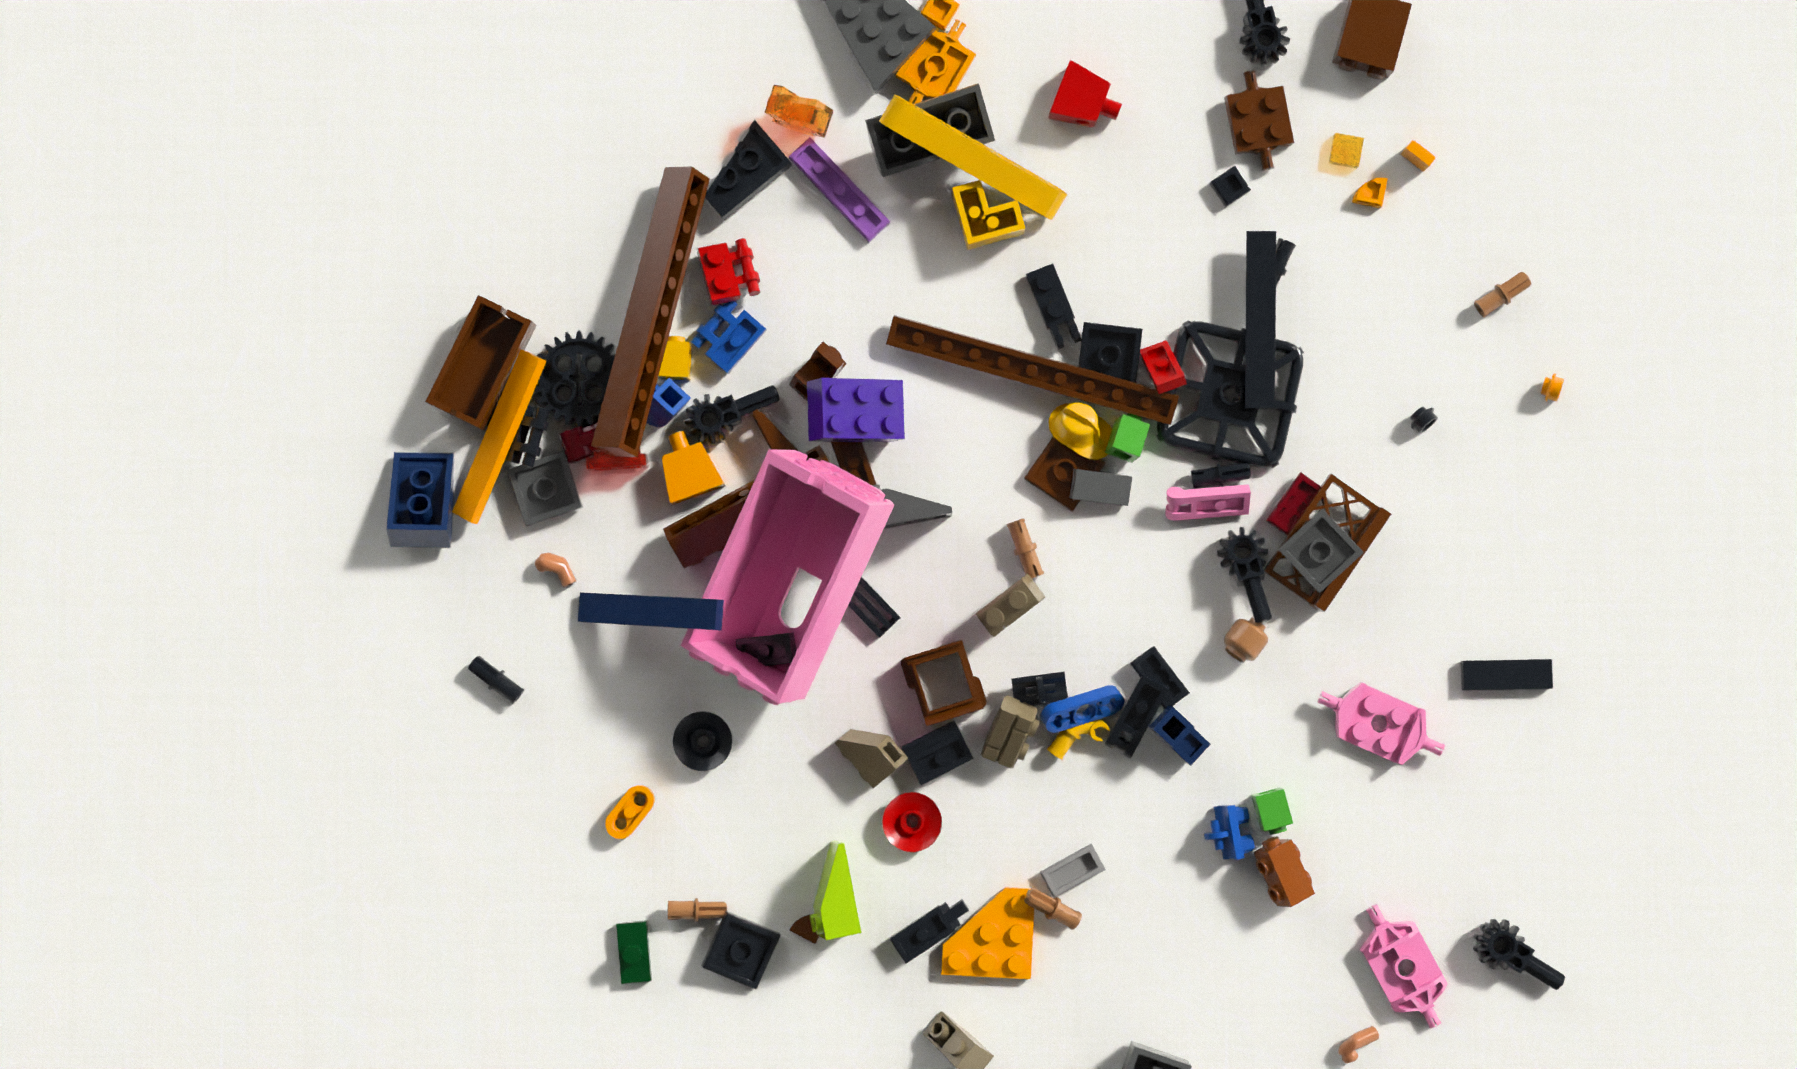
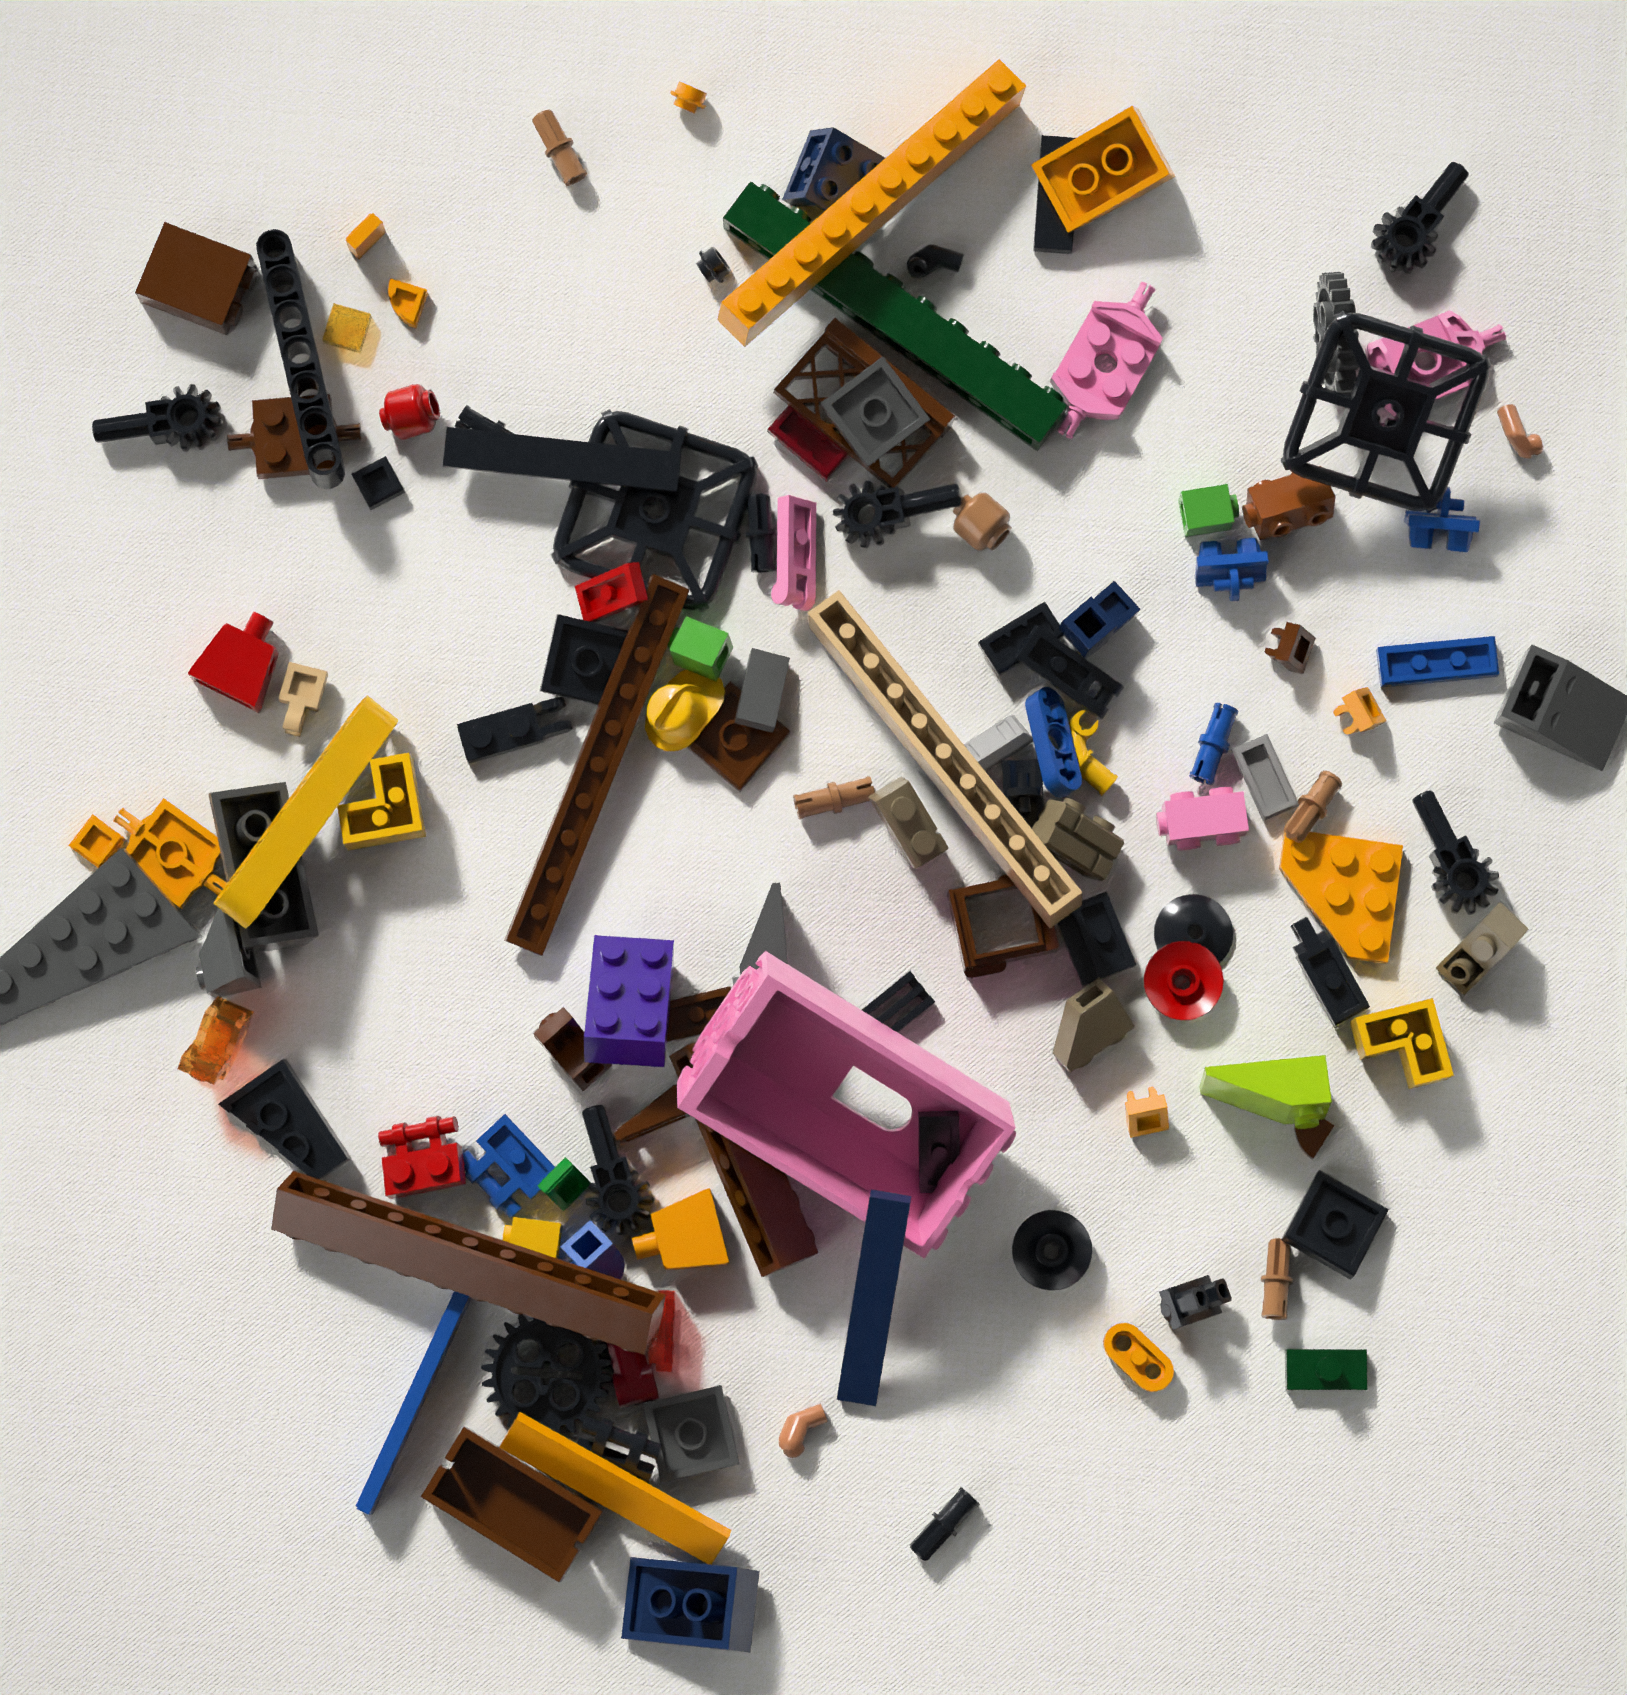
camera: 85 degrees left, 5 degrees down
medium lavender tile [789,137,890,243] -> none
none -> dark grey slope [196,908,262,998]
none -> black beam [256,229,345,489]
none -> tan plate [279,662,328,737]
none -> blue tile [356,1291,472,1515]
none -> red head [379,384,440,440]
none -> green tile [537,1157,591,1212]
none -> light orange brick [717,59,1026,347]
none -> dark green brick [723,181,1067,451]
none -> bracket [782,127,885,211]
none -> tan brick [808,590,1082,928]
none -> black arm [907,244,964,278]
none -> tile [964,715,1033,772]
none -> light orange slope [1031,106,1176,233]
none -> light orange tile [1125,1087,1169,1138]
none -> black dish [1154,894,1233,964]
none -> bright pink brick [1156,787,1249,851]
none -> black hips [1159,1275,1232,1330]
none -> blue pin [1189,703,1239,785]
none -> reddish brown tile [1264,622,1316,674]
none -> black plate [1281,311,1492,513]
none -> dark grey gear [1313,272,1359,396]
none -> light orange tile [1333,687,1387,734]
none -> yellow brick [1350,998,1454,1089]
none -> blue tile [1376,636,1499,688]
none -> blue hips [1404,487,1480,552]
none -> black gear [1412,790,1499,915]

